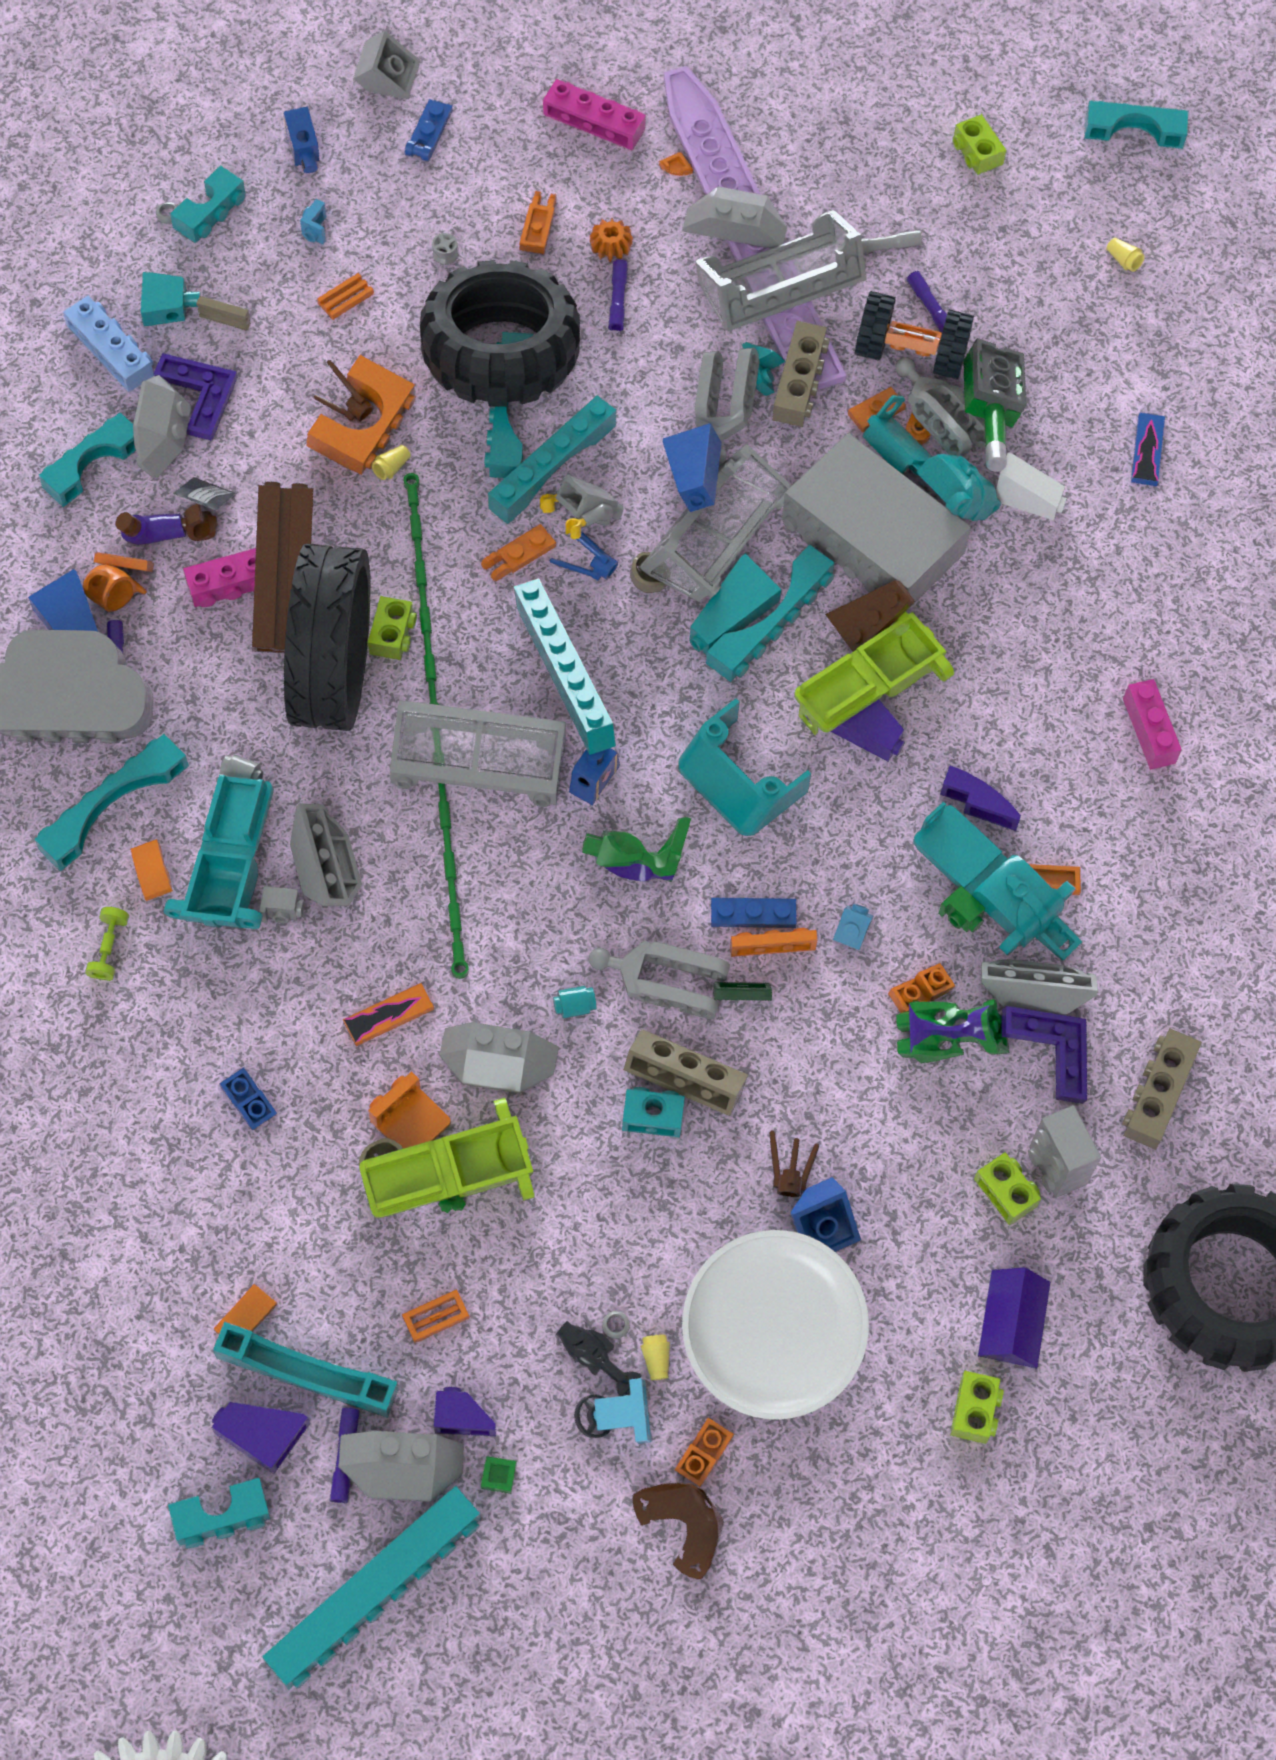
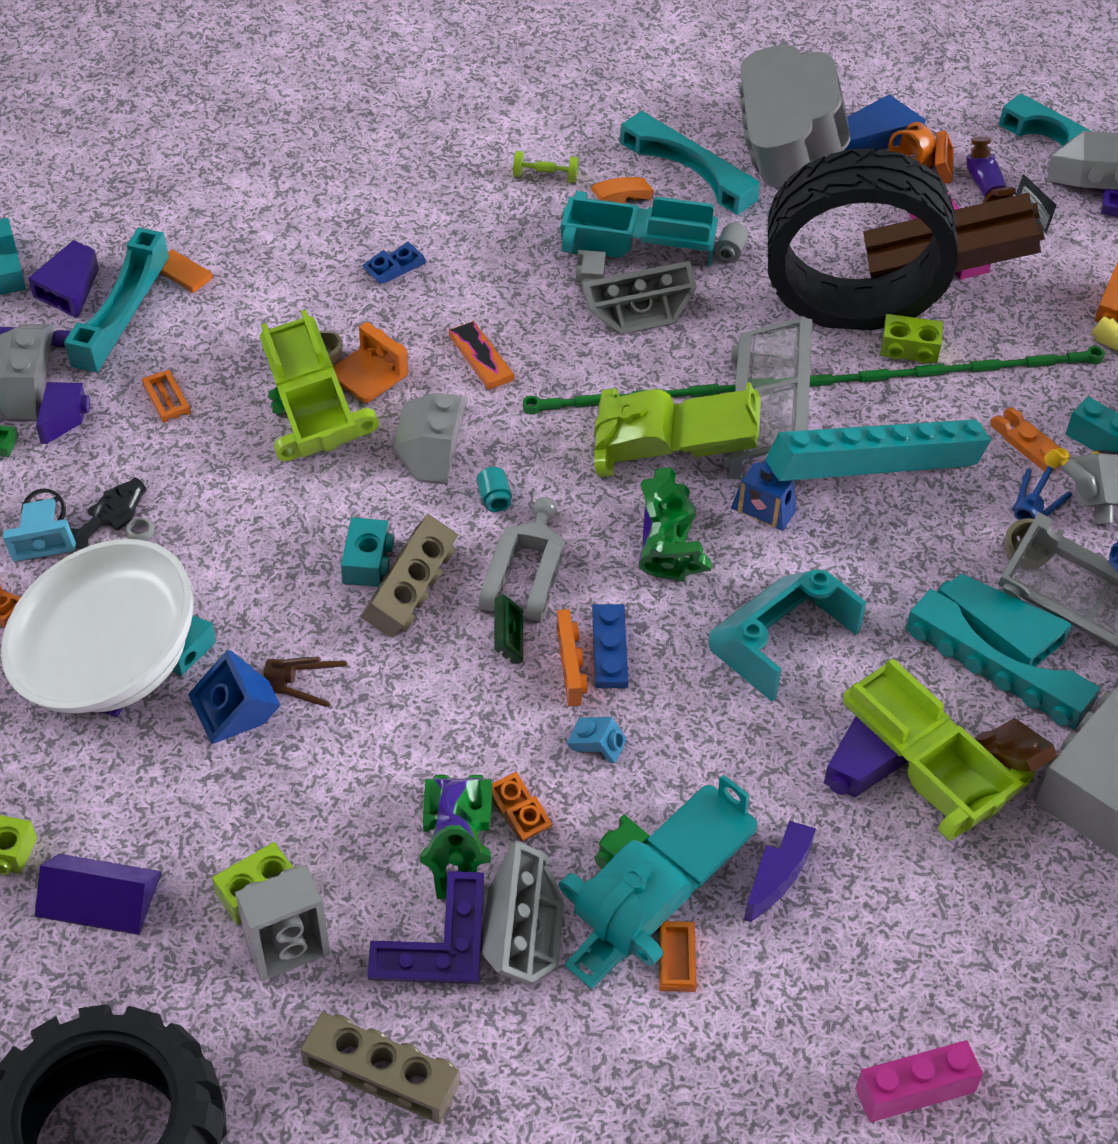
camera: 90 degrees right, 15 degrees down
none -> lime piece [594,382,761,478]

